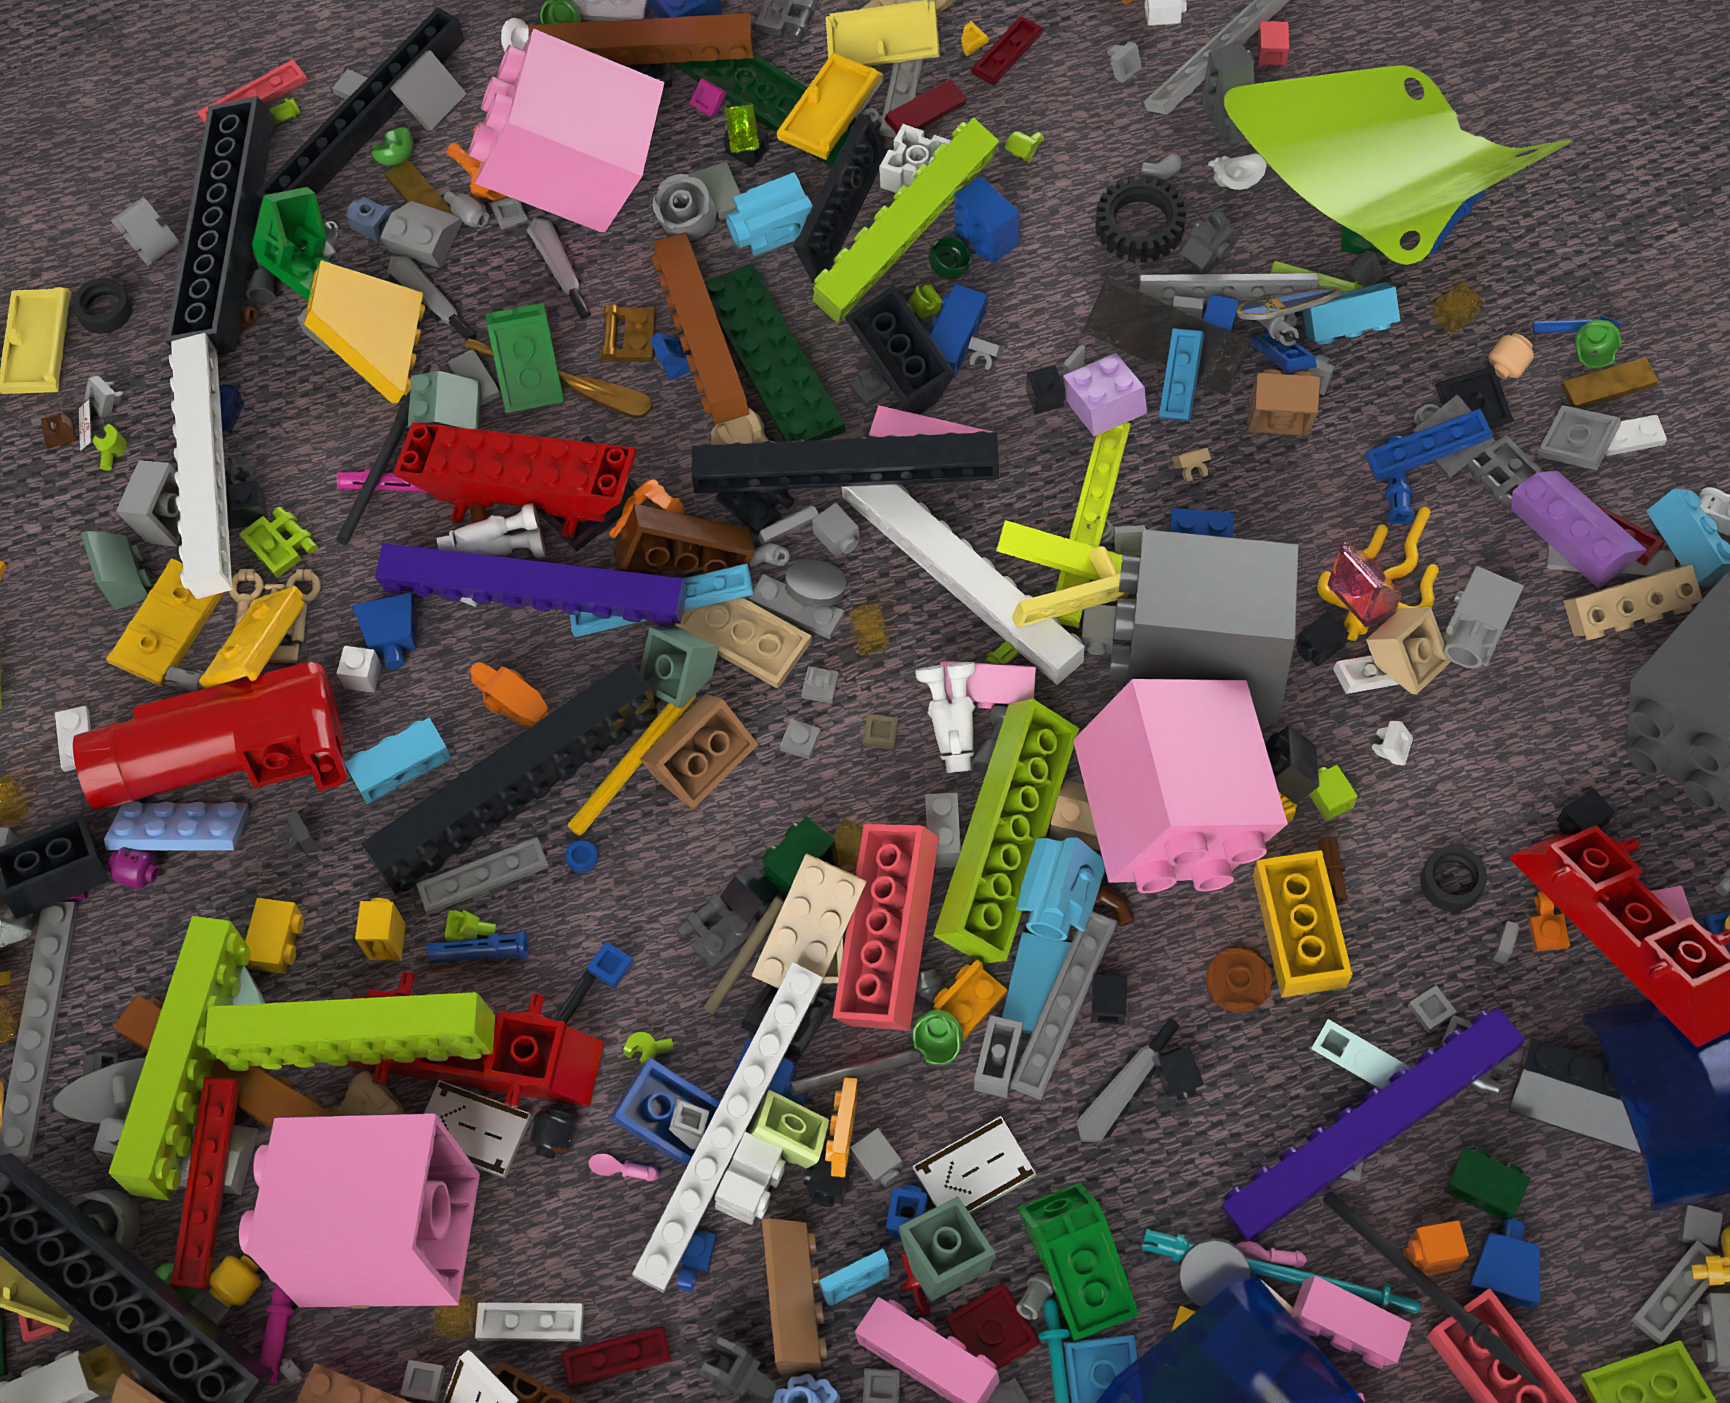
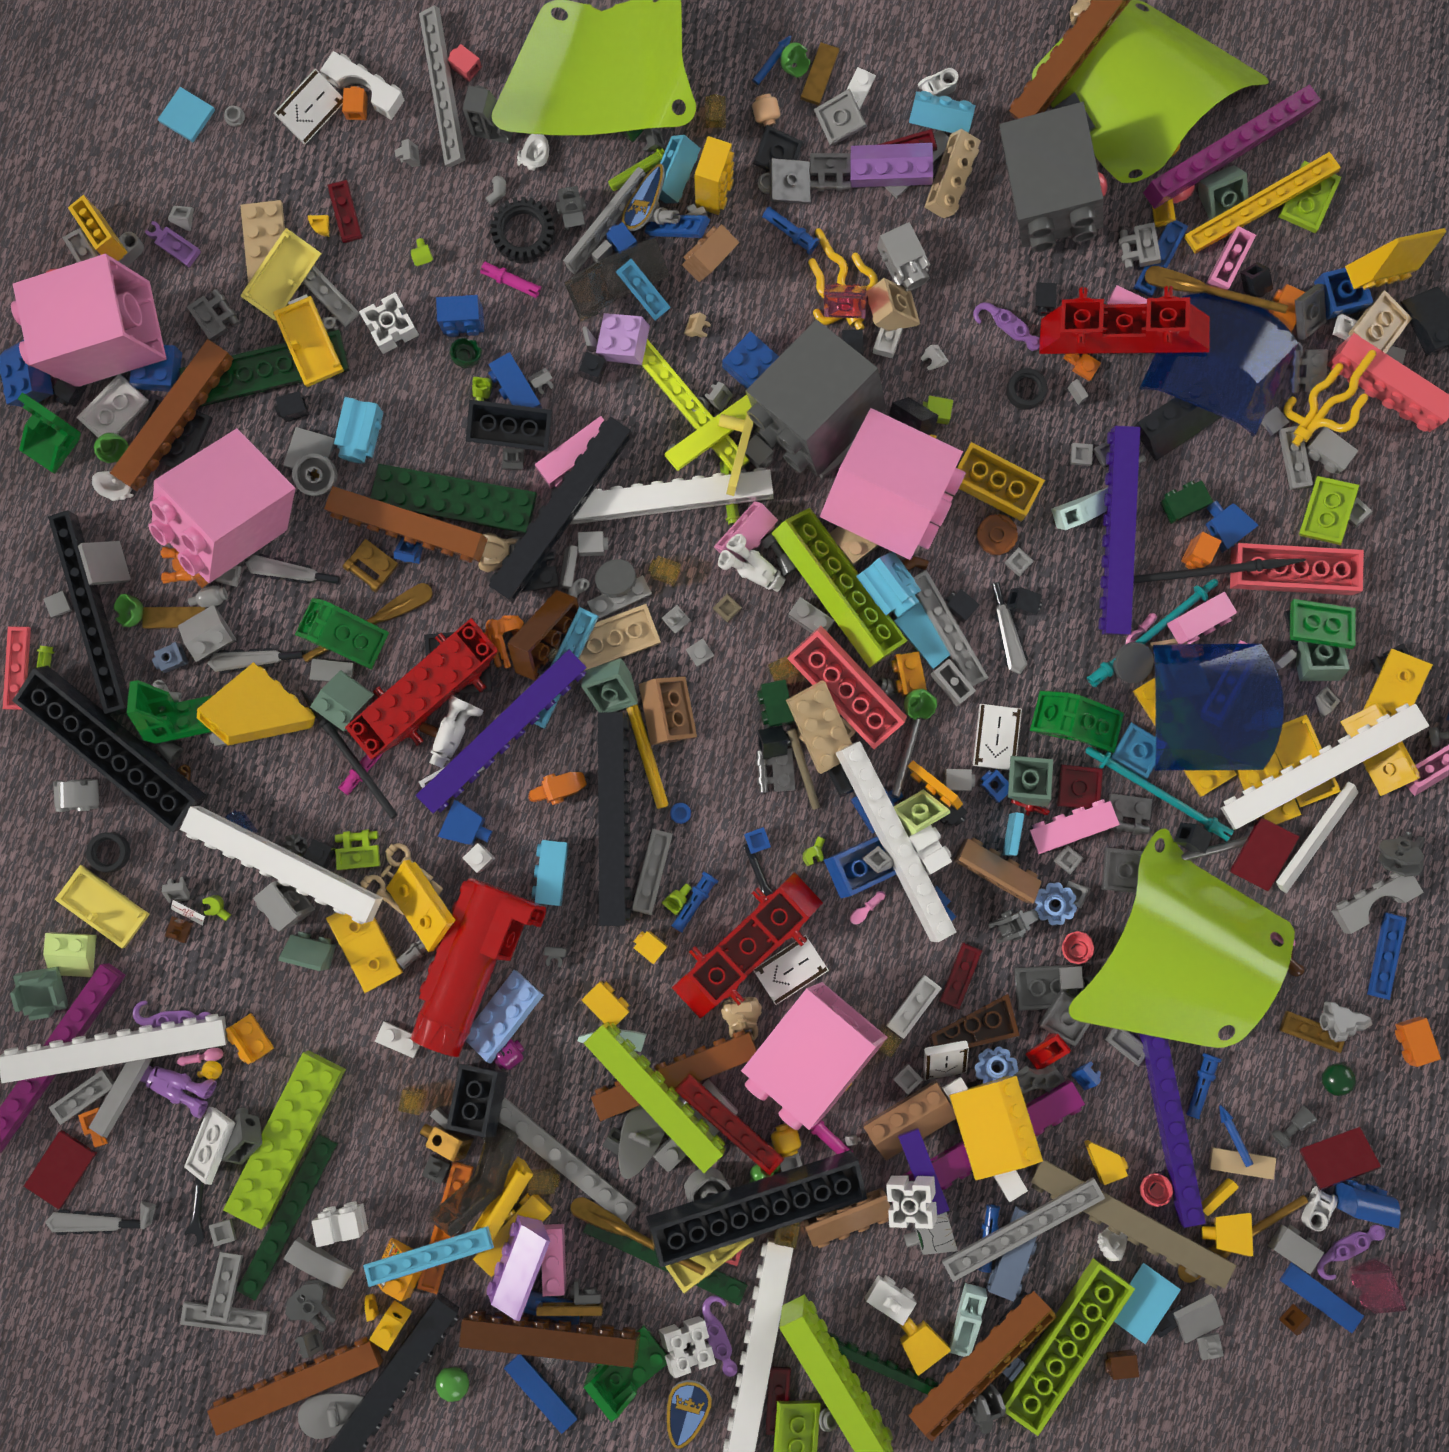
camera: 60 degrees left, 20 degrees up
lime brick [204,992,495,1071] -> none
black head [528,1106,577,1160] -> none
dark pink tile [689,78,727,117] -> none
clear neon green brick [724,104,759,153] -> none
black plate [793,114,887,284] -> none
lime brick [812,117,999,323] -> none
dark red tile [884,79,967,135] -> none
light grey pin [1017,1273,1054,1320] -> none
reddish brown axle [1317,837,1348,902] -> none
blue tile [1365,409,1493,482] -> none
none -> dark pink pin [480,261,541,299]
none -> yellow brick [694,136,734,215]
none -> medium lavender piece [973,302,1040,351]
none -> light grey tile [1004,548,1034,577]

